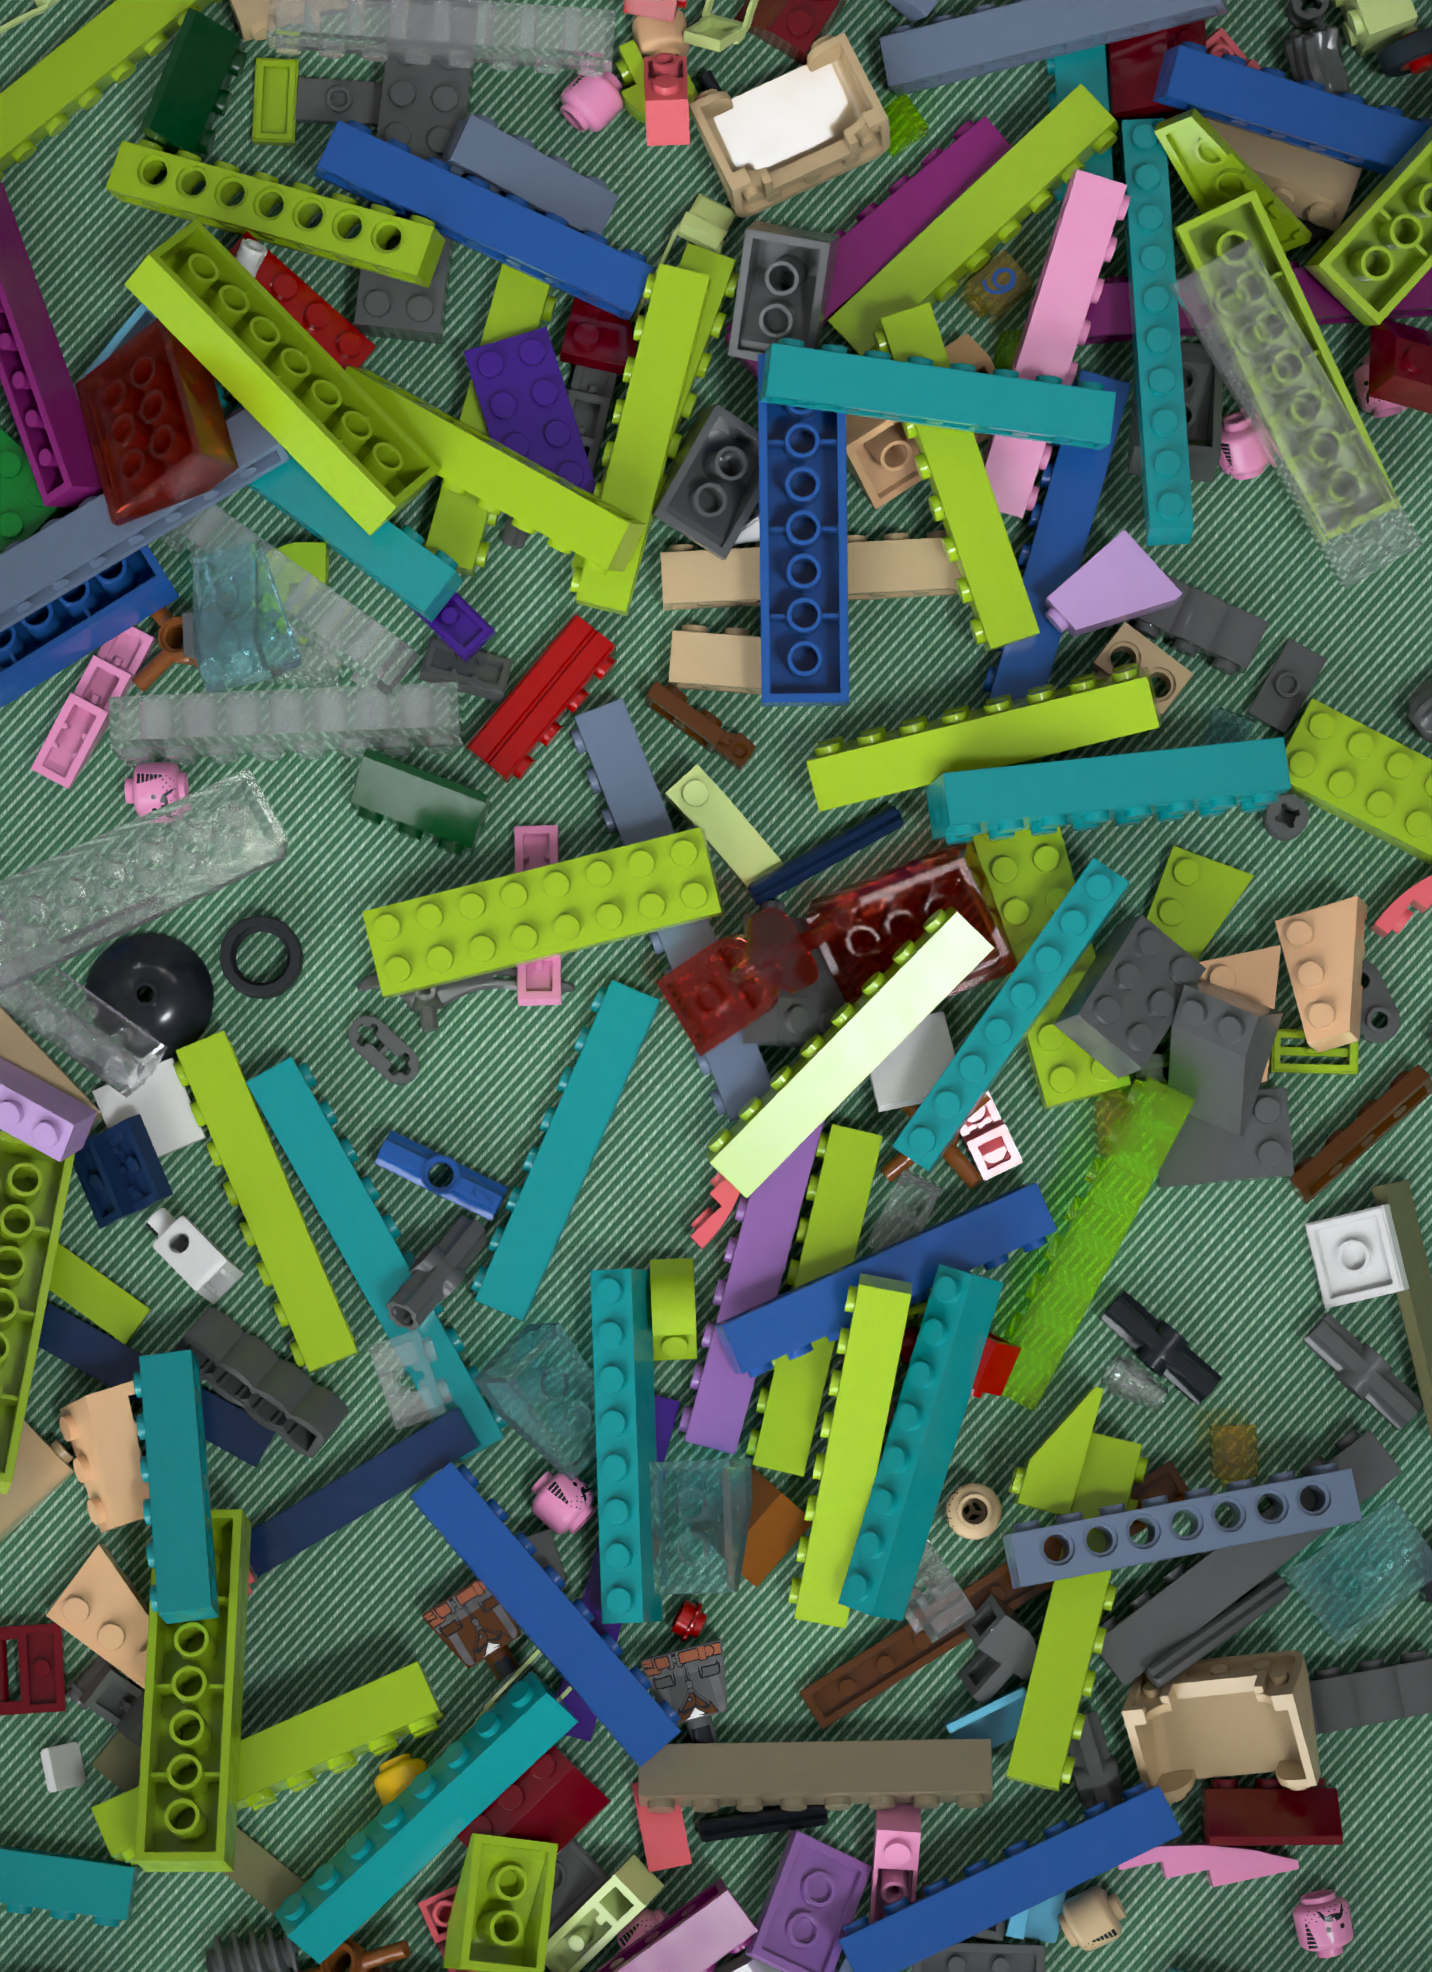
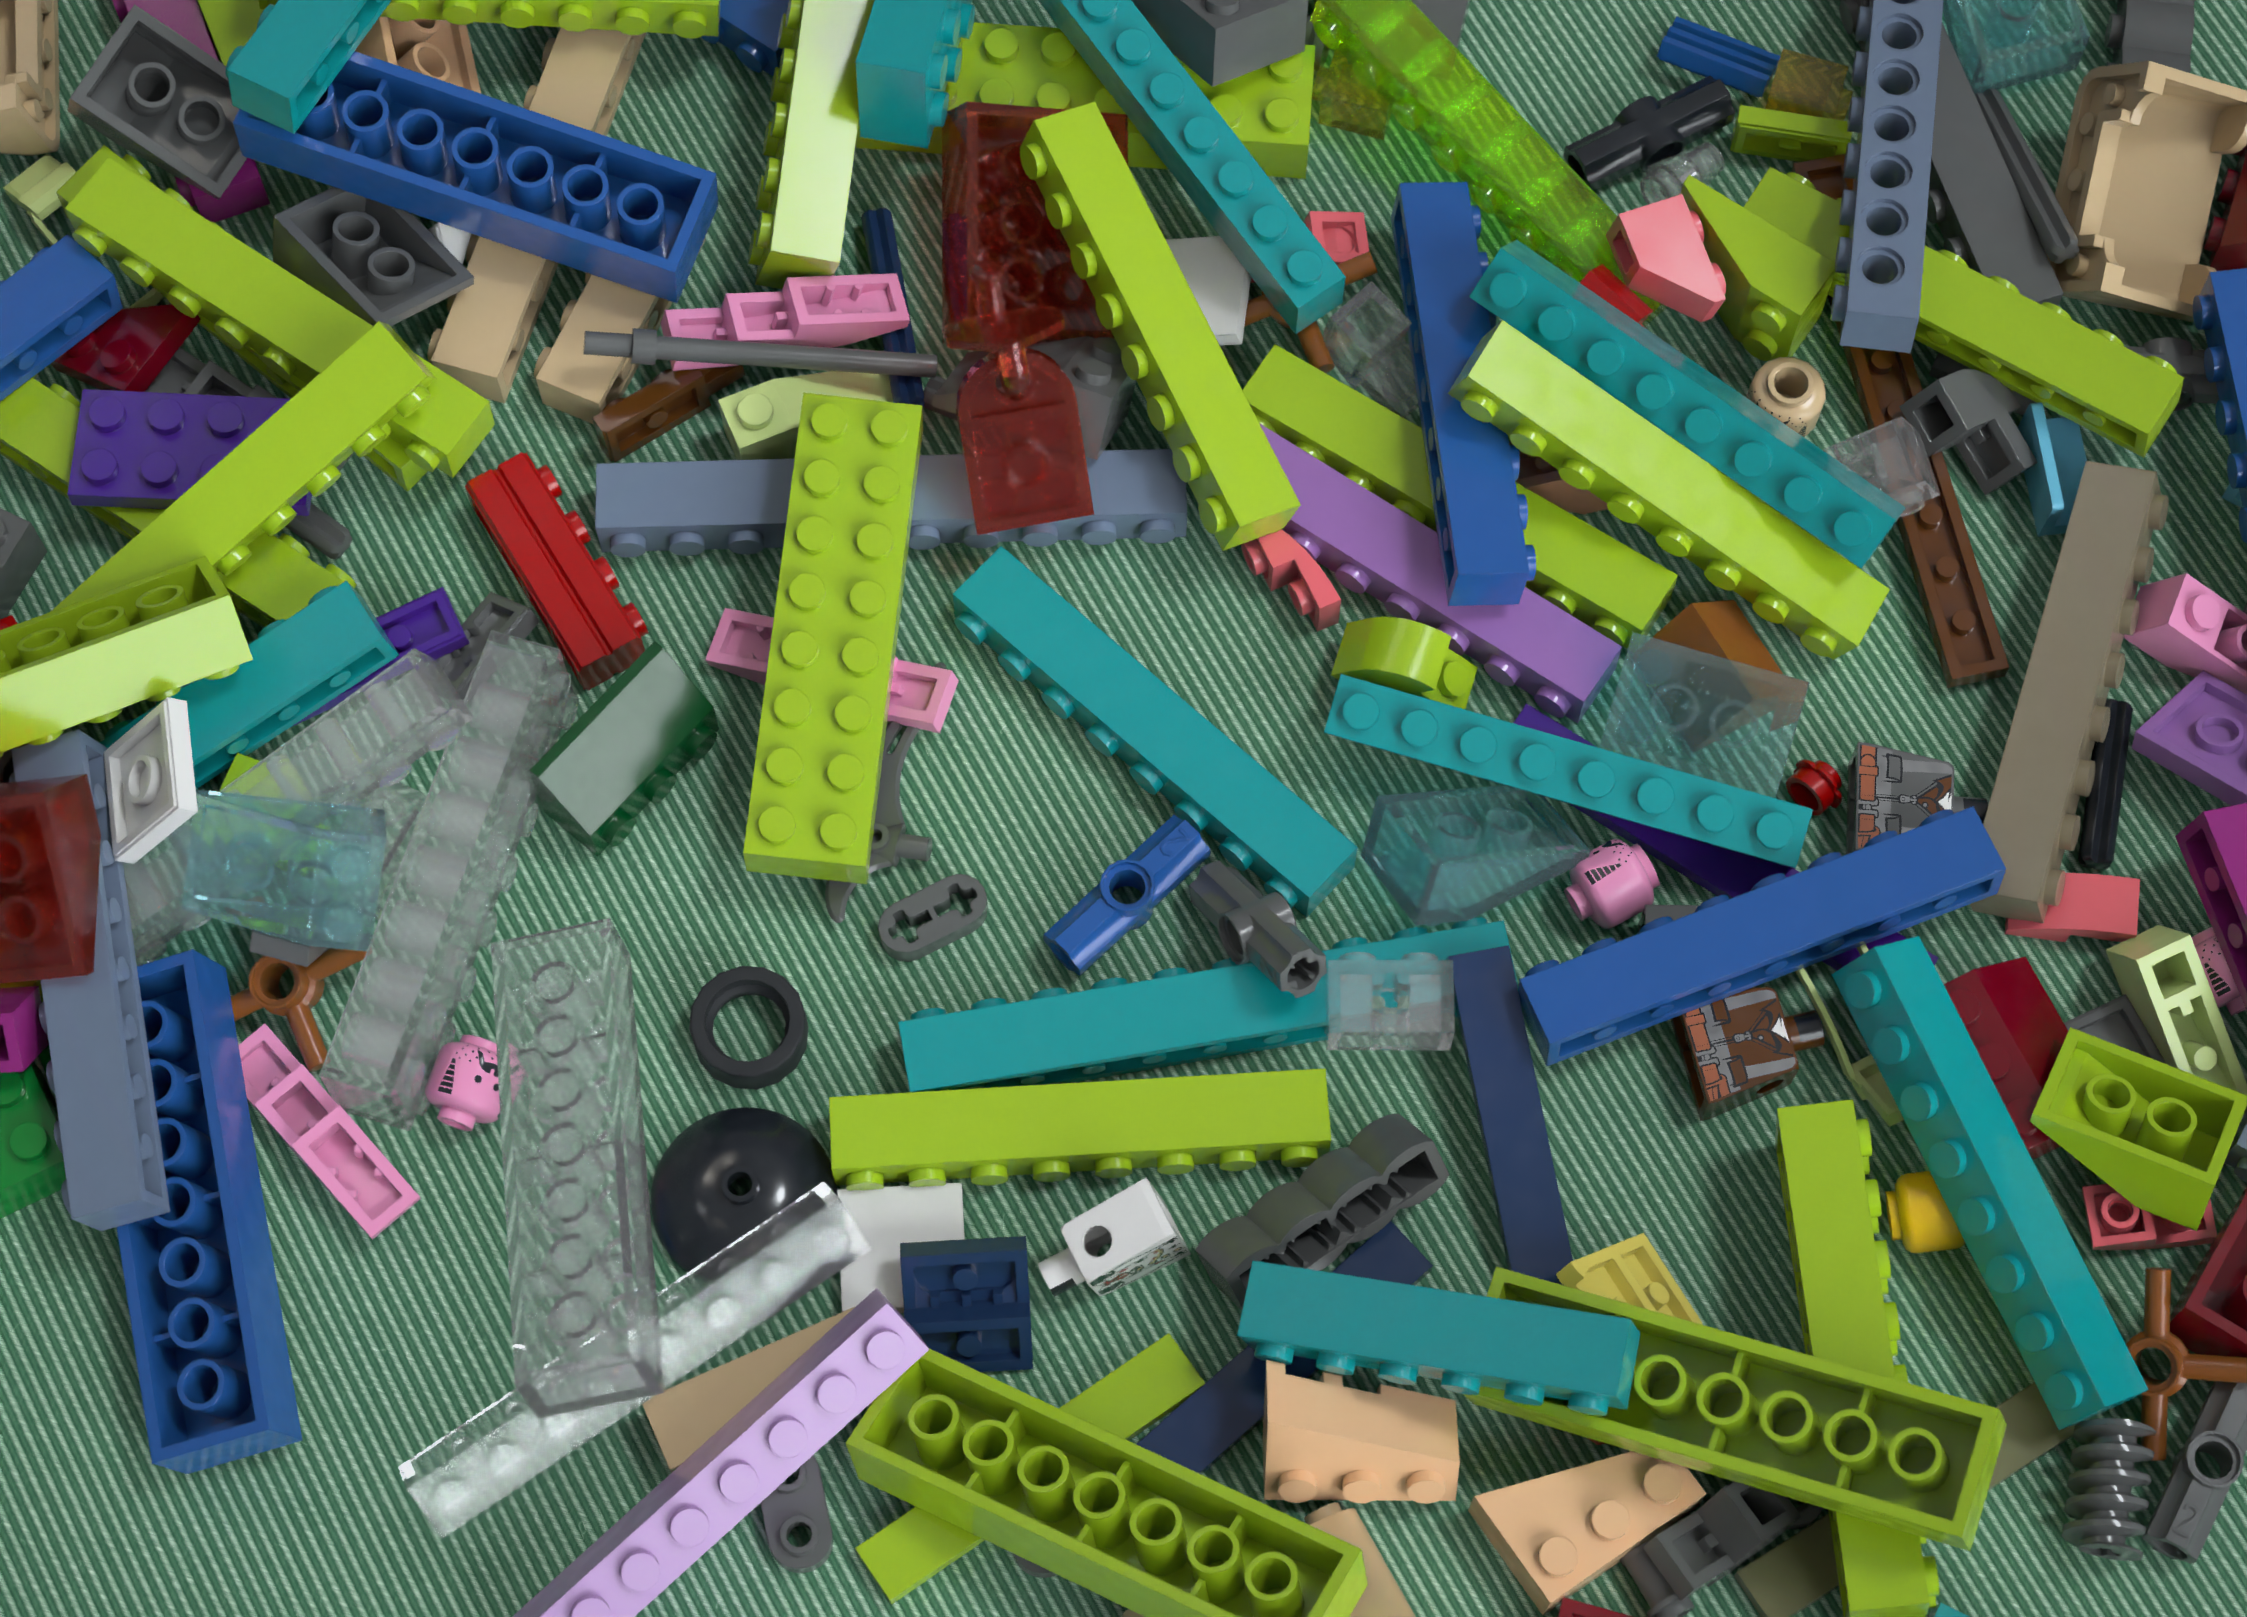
camera: 70 degrees left, 15 degrees down
none -> white tile [104,697,198,864]
none -> dark grey bar [583,328,937,378]
none -> bright pink slope [660,273,910,371]
none -> light yellow wing [1556,1233,1704,1325]
none -> coral slope [1605,194,1726,322]
none -> blue tile [1657,16,1781,98]
none -> lime tile [1730,105,1852,162]

